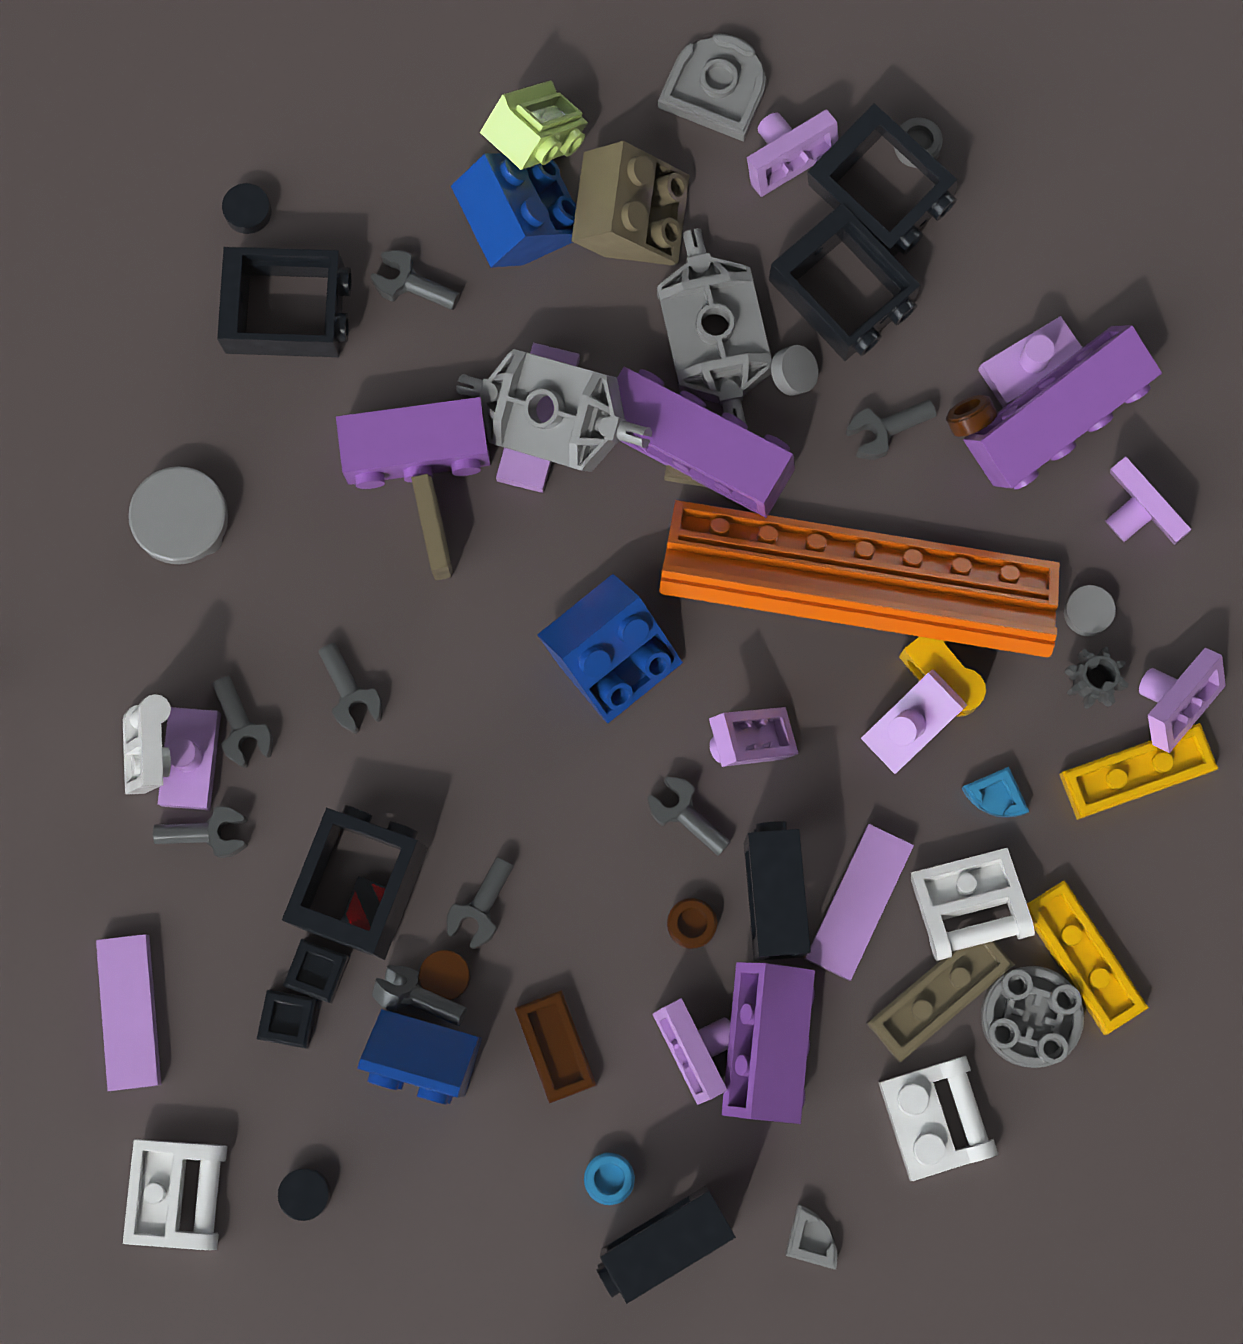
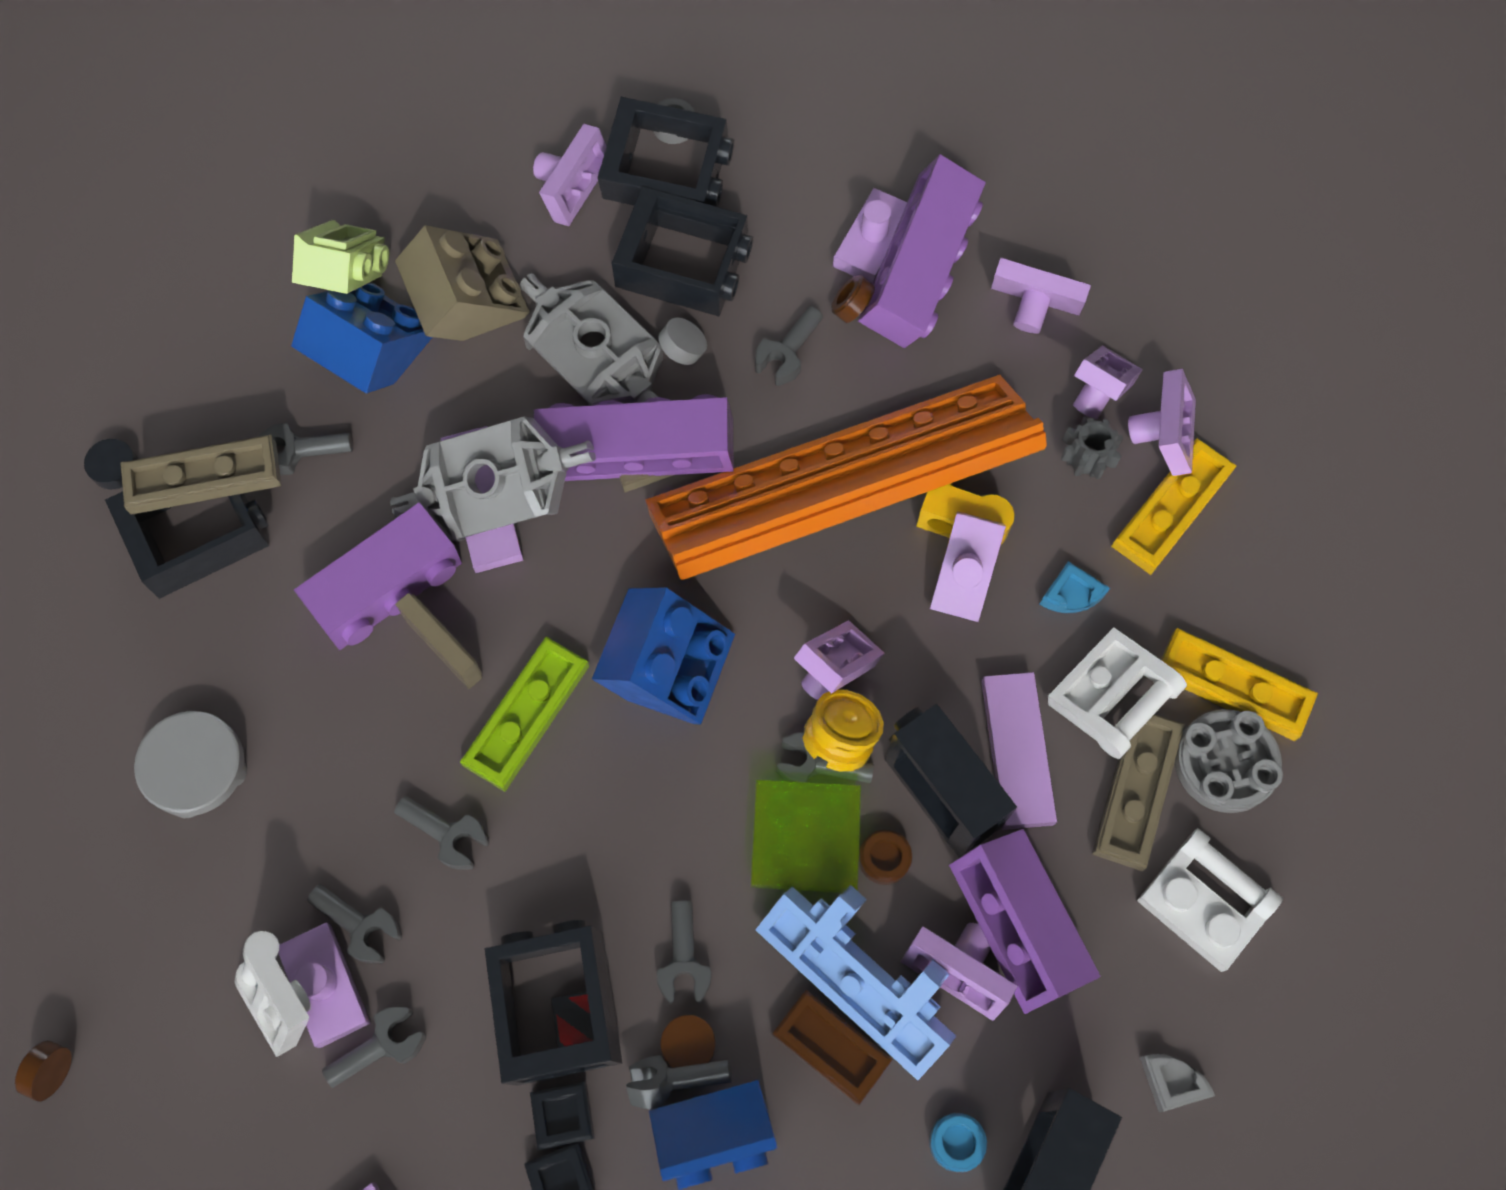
camera: 35 degrees left, 10 degrees down
light grey tile [658,34,766,142] -> none
light grey tile [1064,585,1116,636] -> none
none -> dark tan tile [121,435,282,515]
none -> lime tile [460,637,589,792]
none -> clear neon green tile [751,780,861,893]
none -> light blue hinge [755,885,956,1080]
none -> yellow wheel [802,690,884,772]
none -> lavender tile [1073,346,1143,419]

